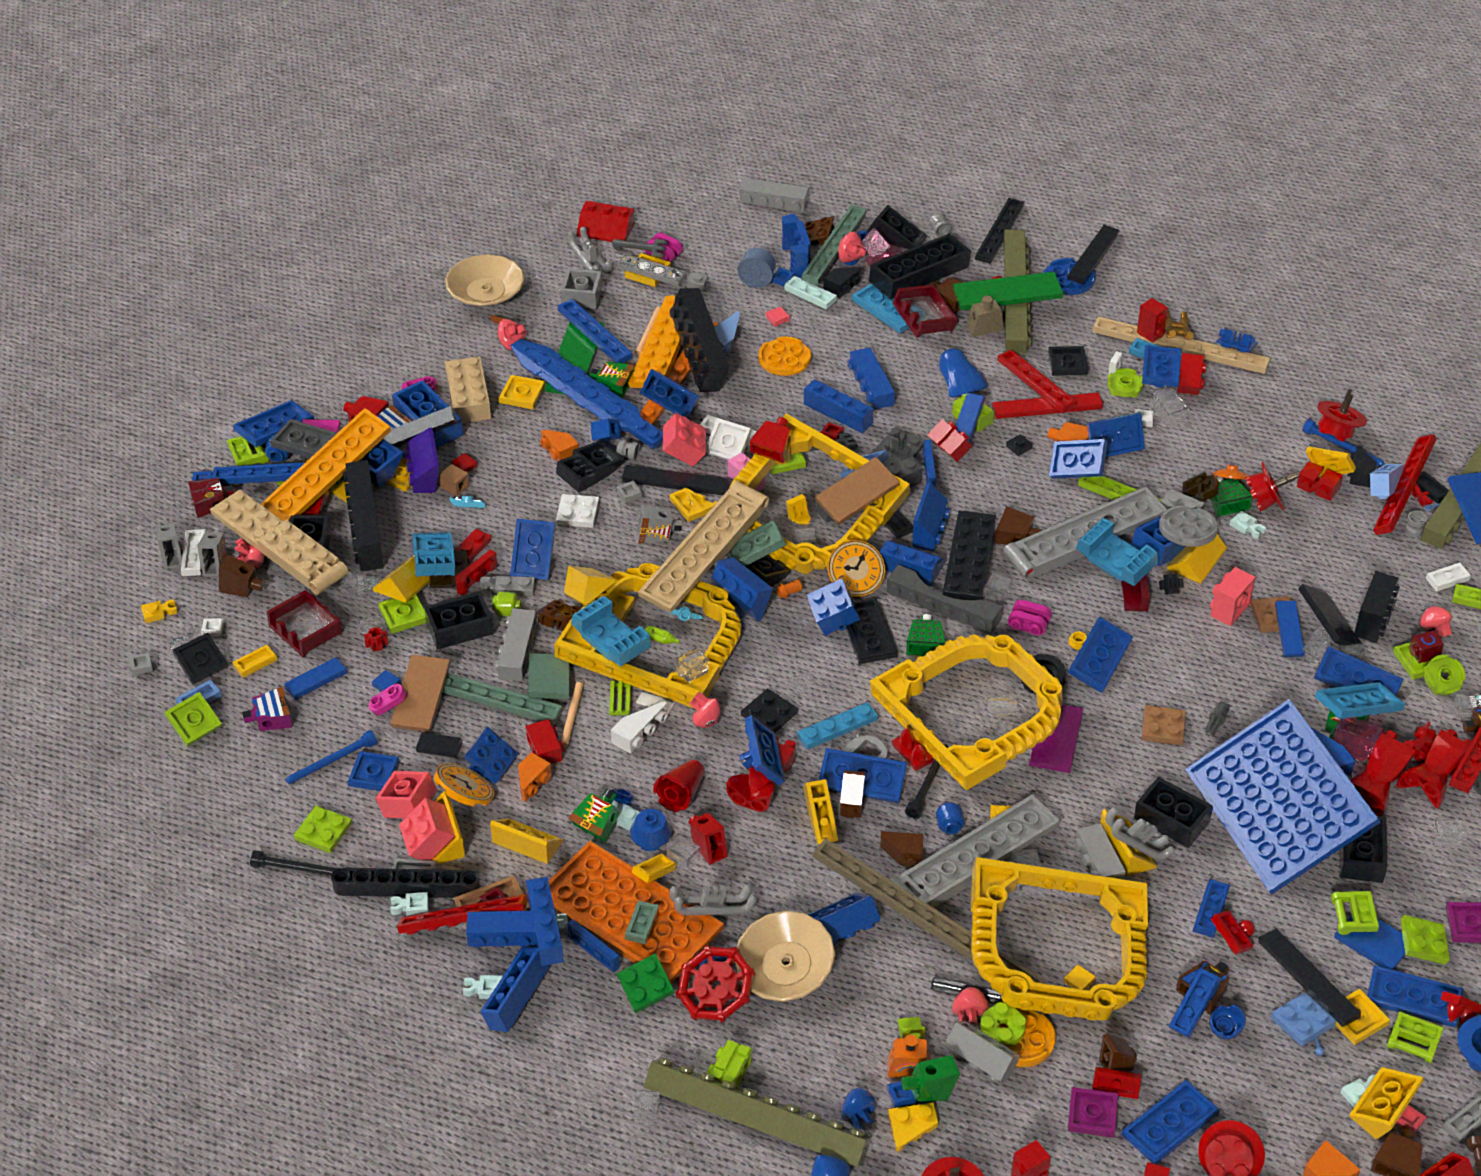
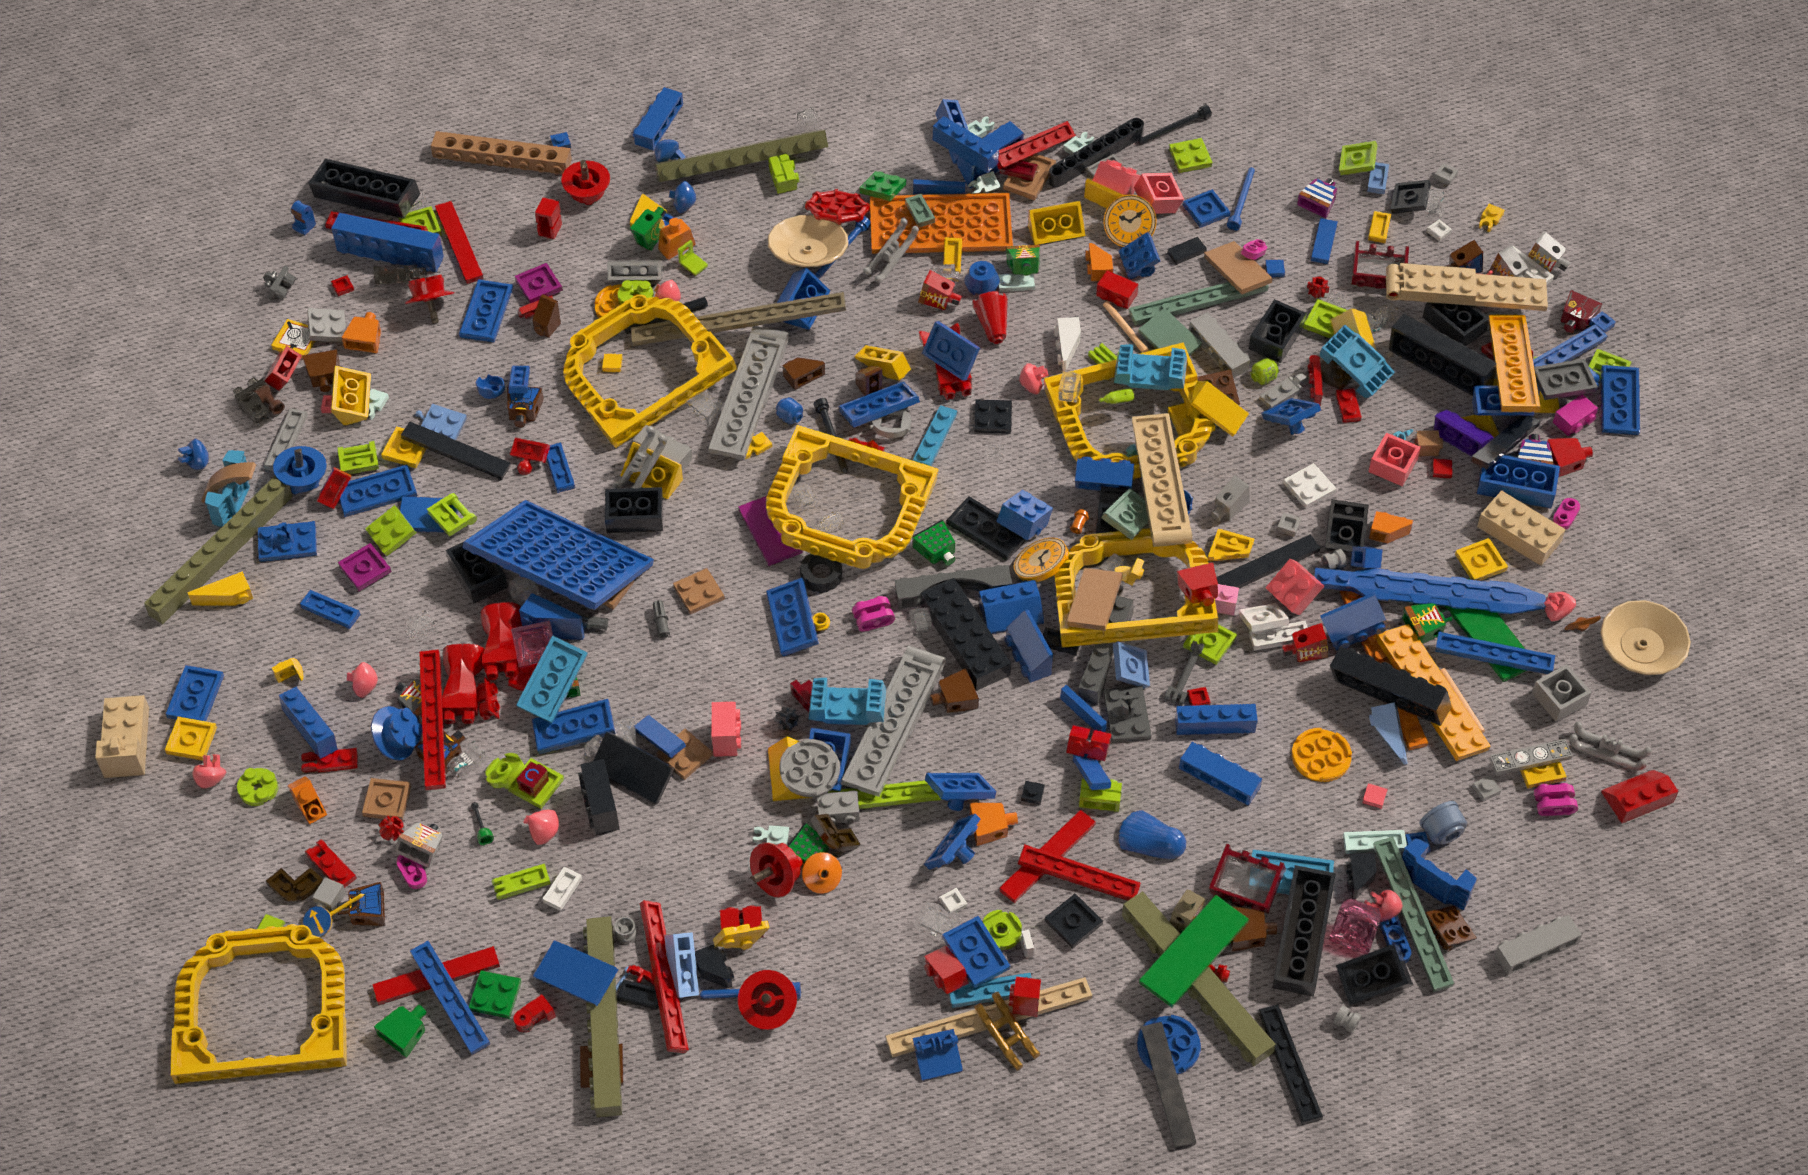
camera: 140 degrees right, 10 degrees up
clear blue tile [611,788,634,805] -> none
dark grey hinge [612,239,667,258] -> none
none -> red torso [1282,623,1329,662]
none -> coral brick [1368,433,1421,487]

